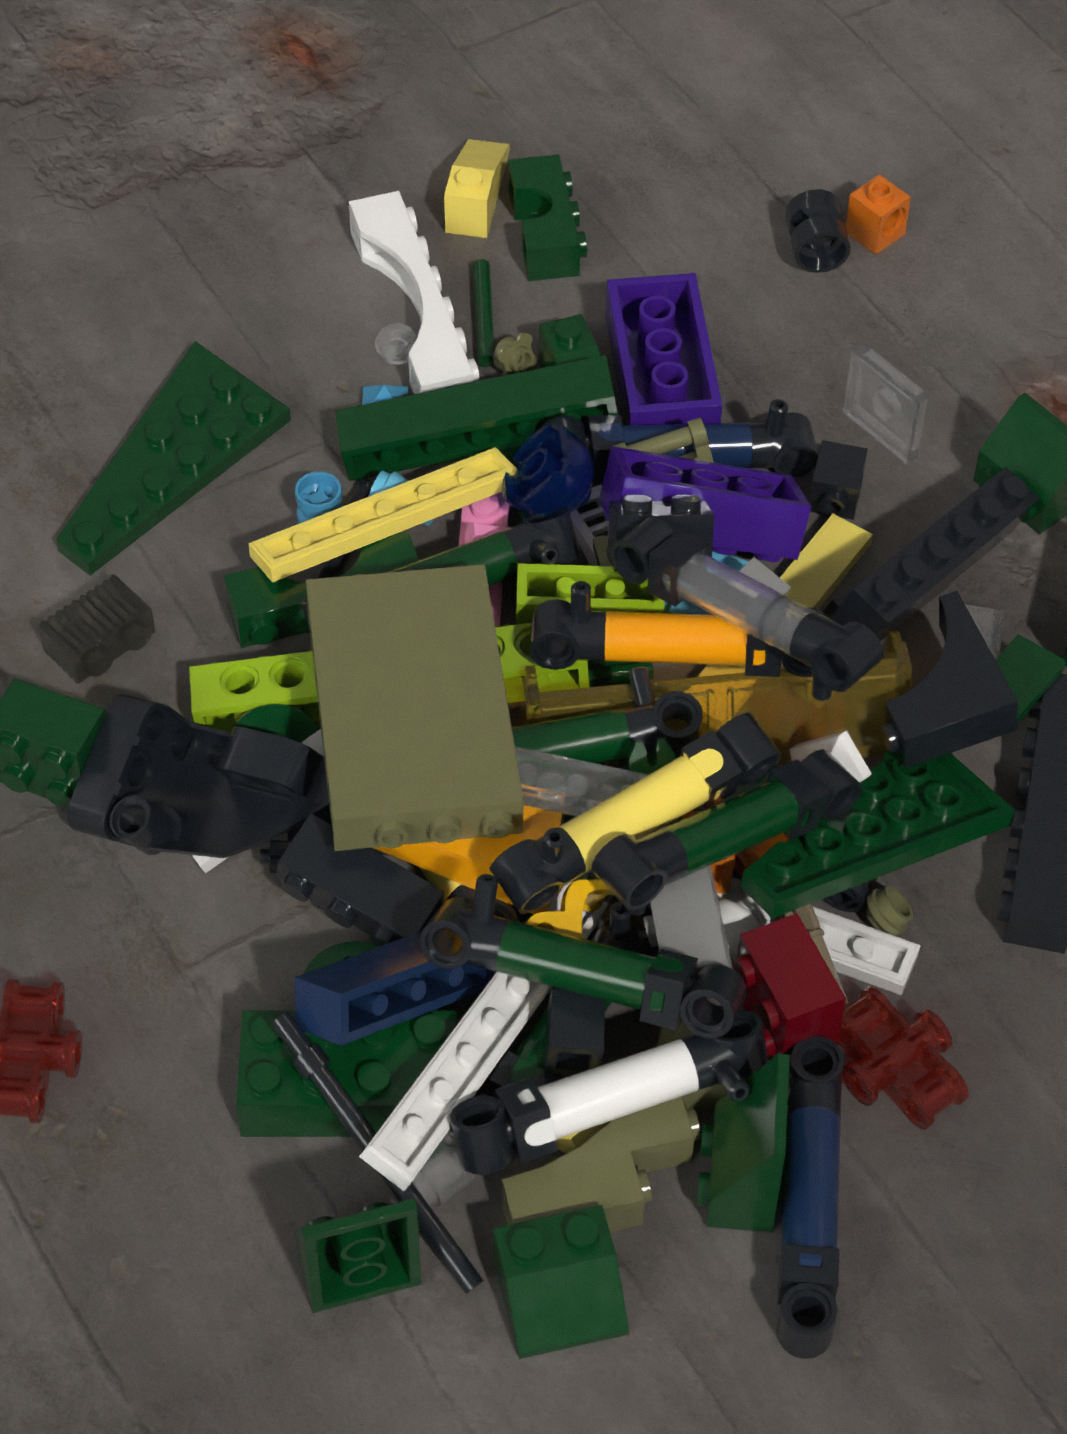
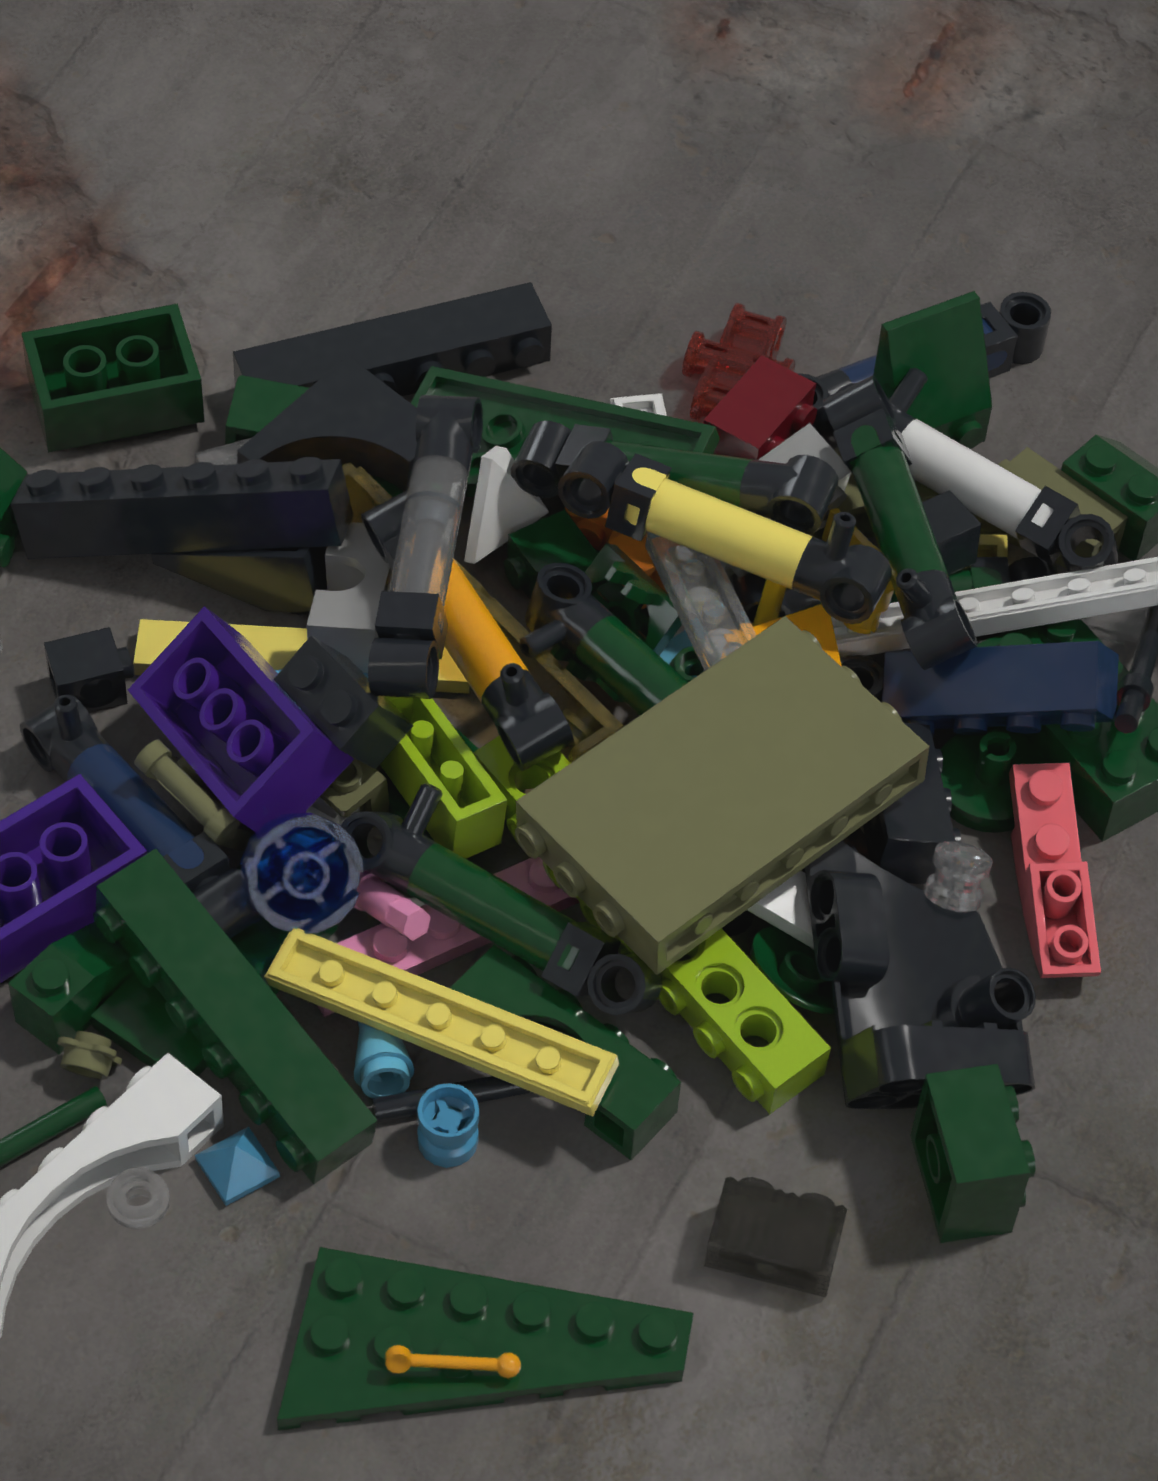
camera: 125 degrees left, 0 degrees up
none -> light orange hinge [385,1345,521,1378]
none -> clear wheel [924,841,993,912]
none -> coral slope [1009,763,1101,978]

